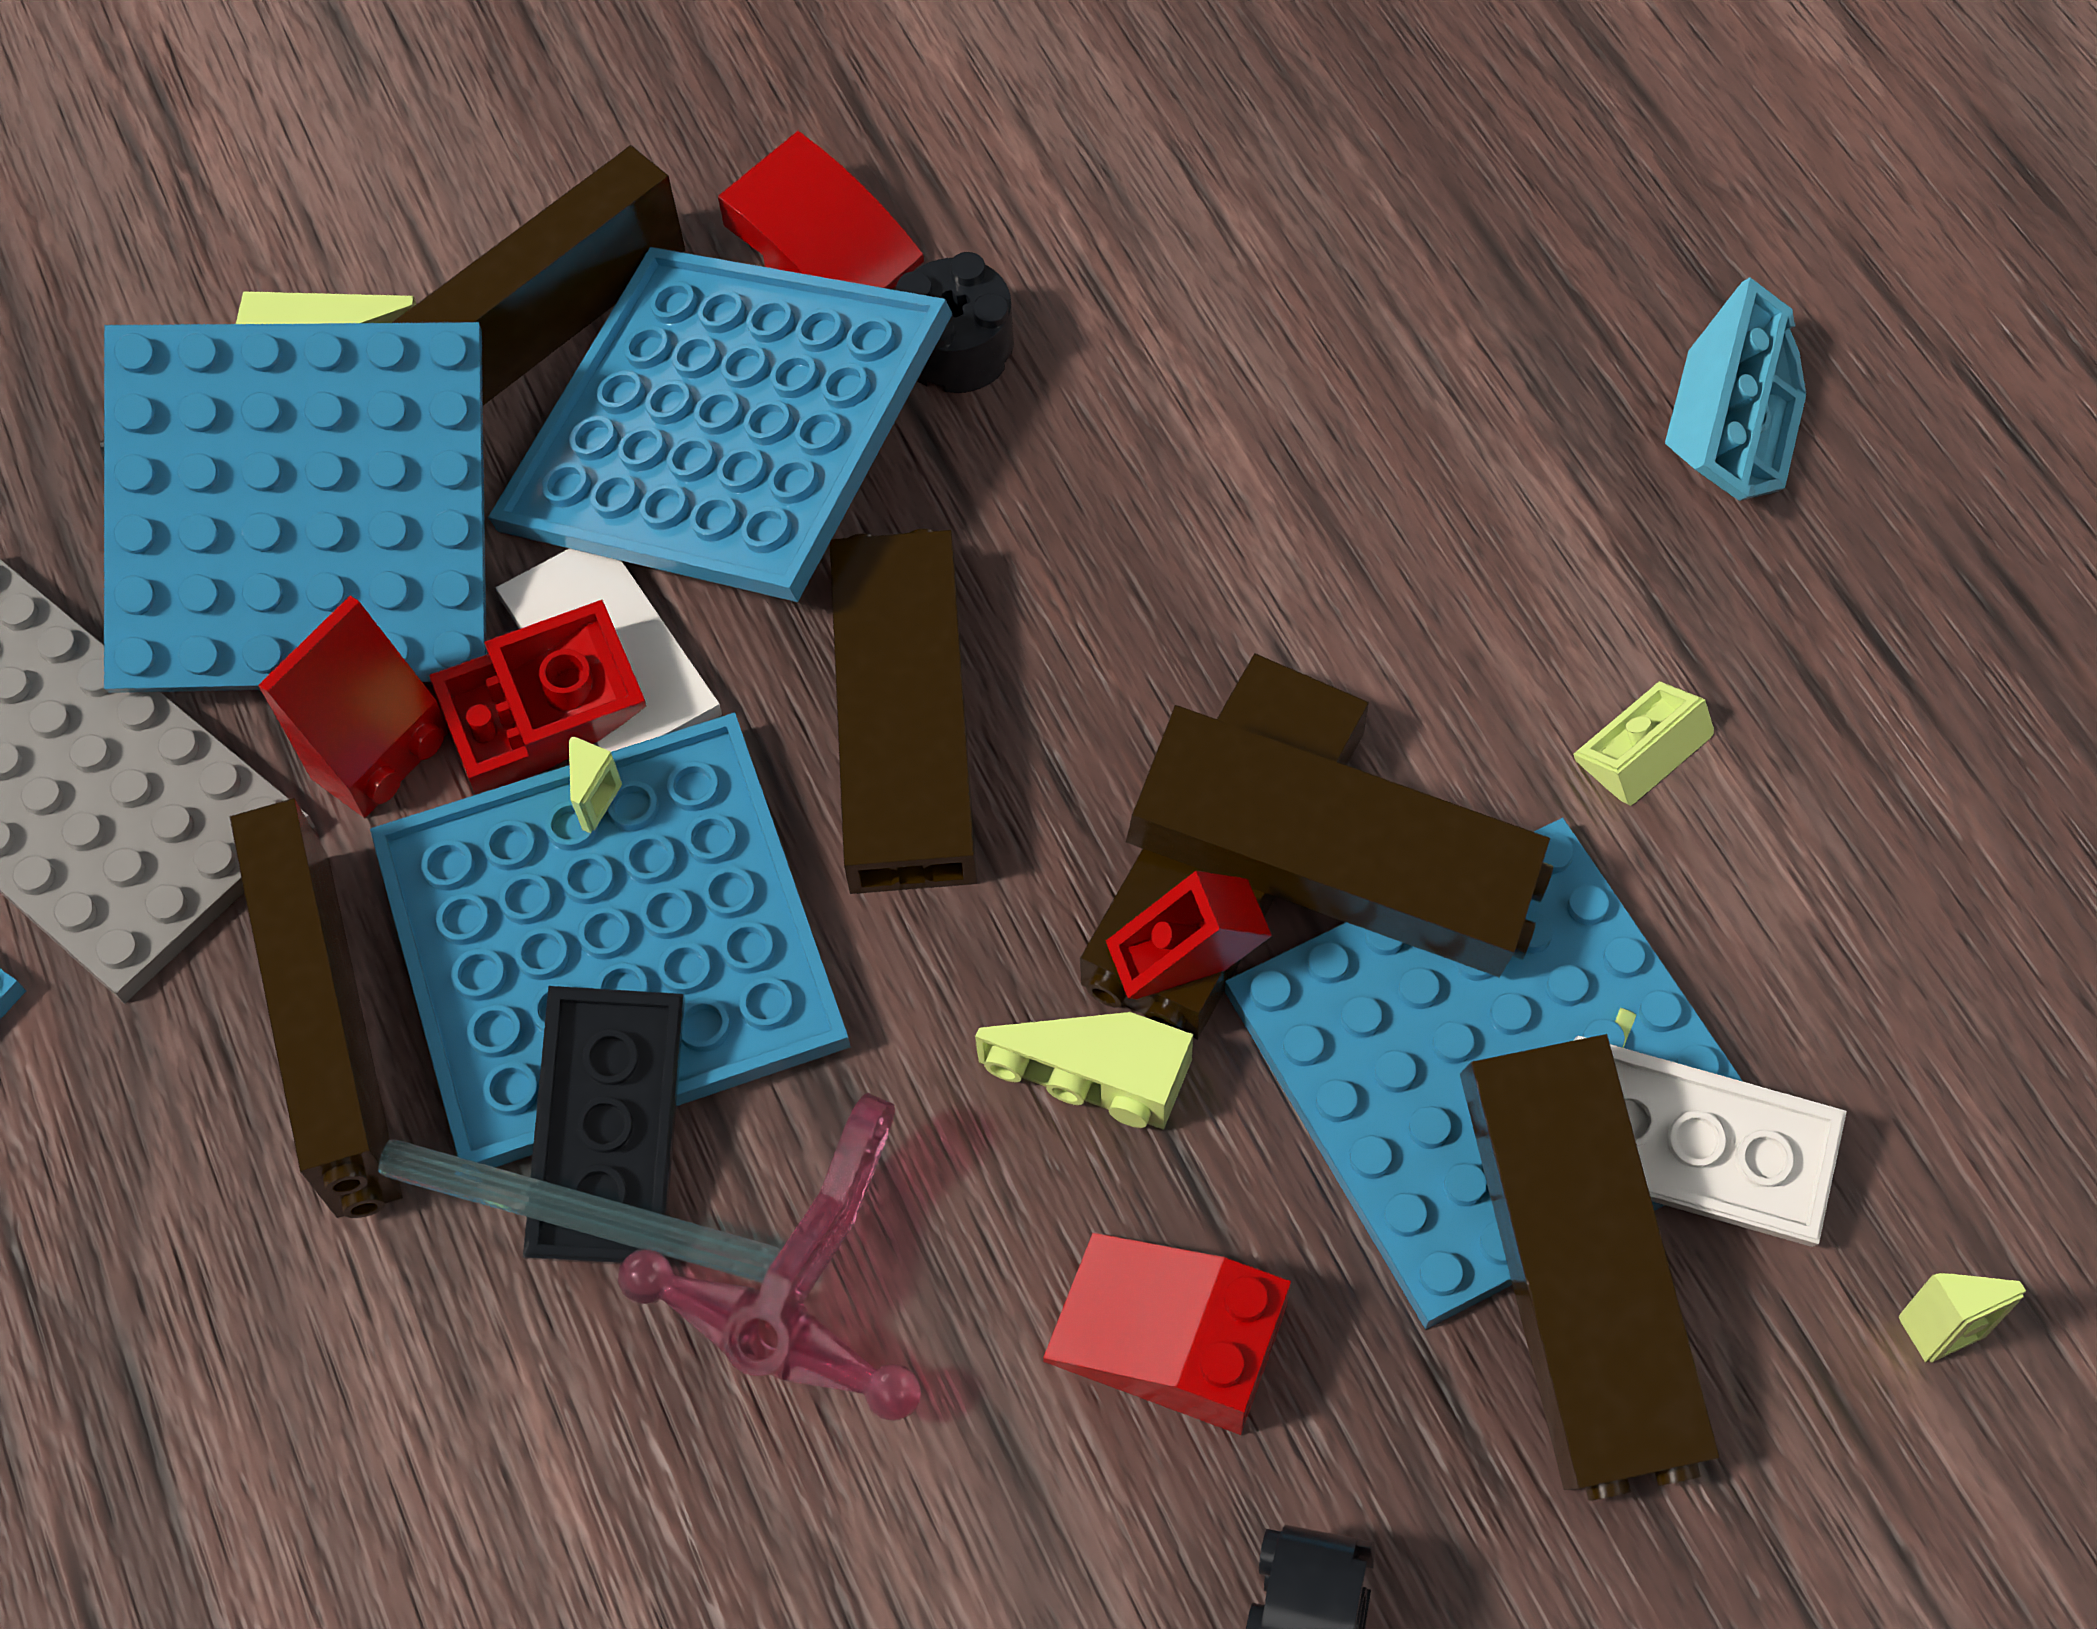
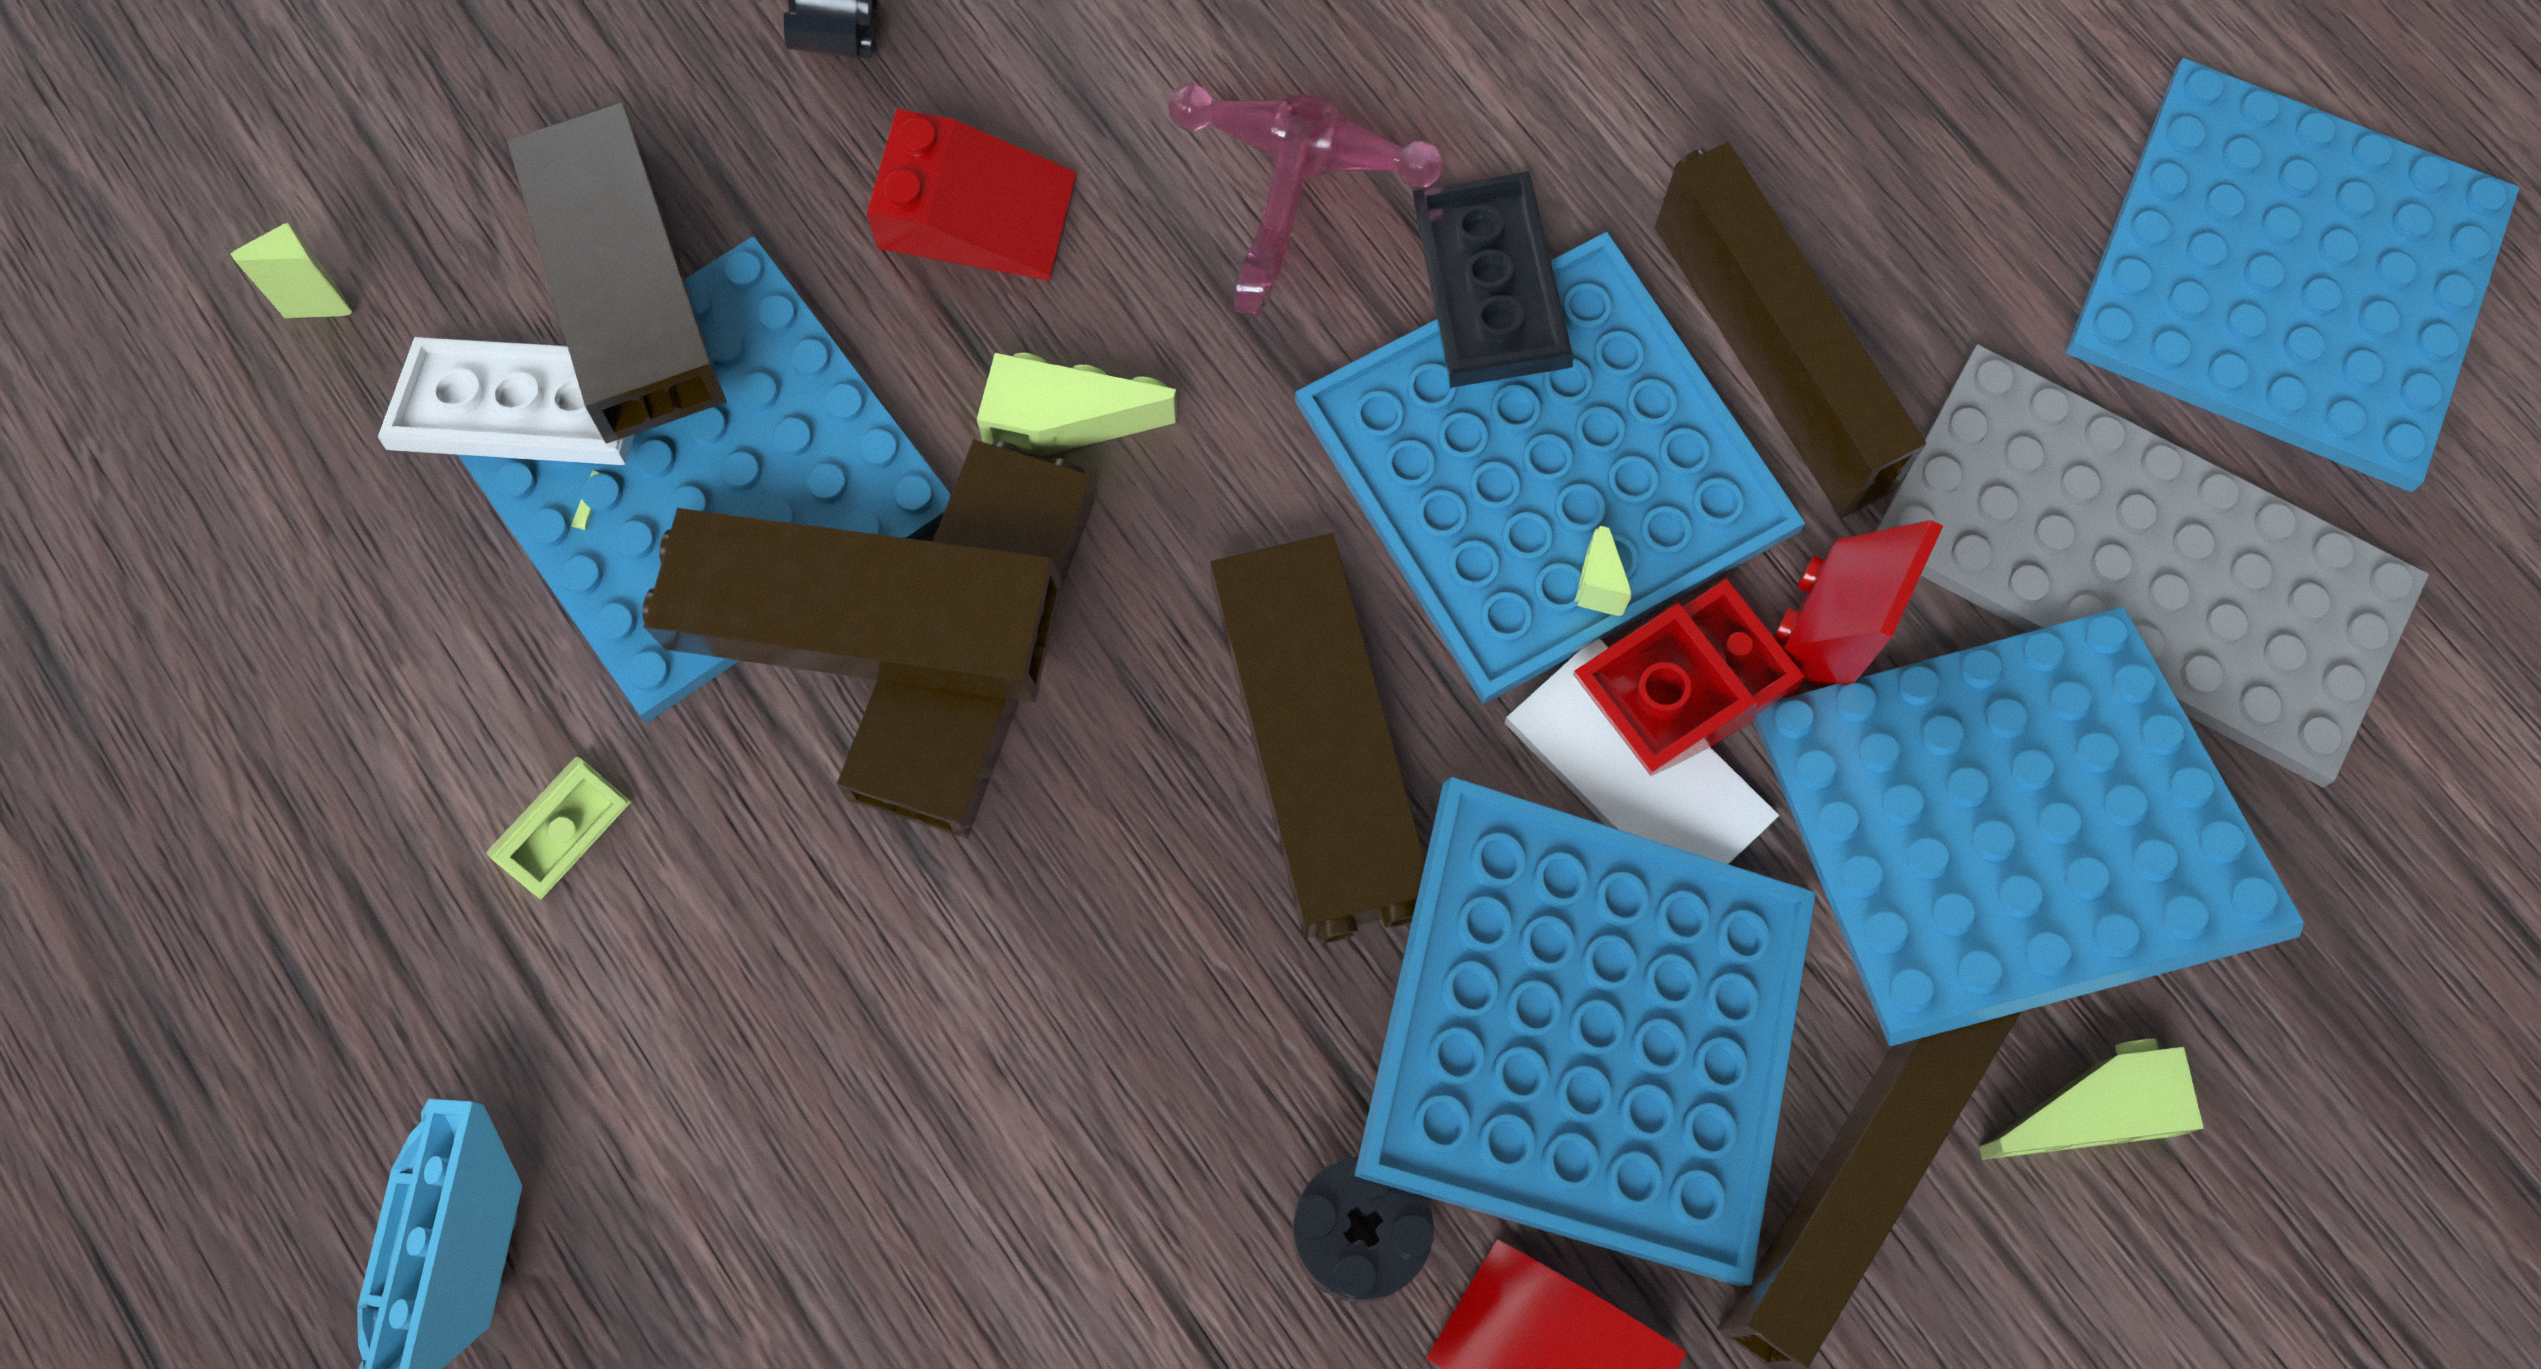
camera: 165 degrees right, 10 degrees up
clear light blue axle [378,1139,782,1284] -> none
red slope [1106,871,1272,999] -> none

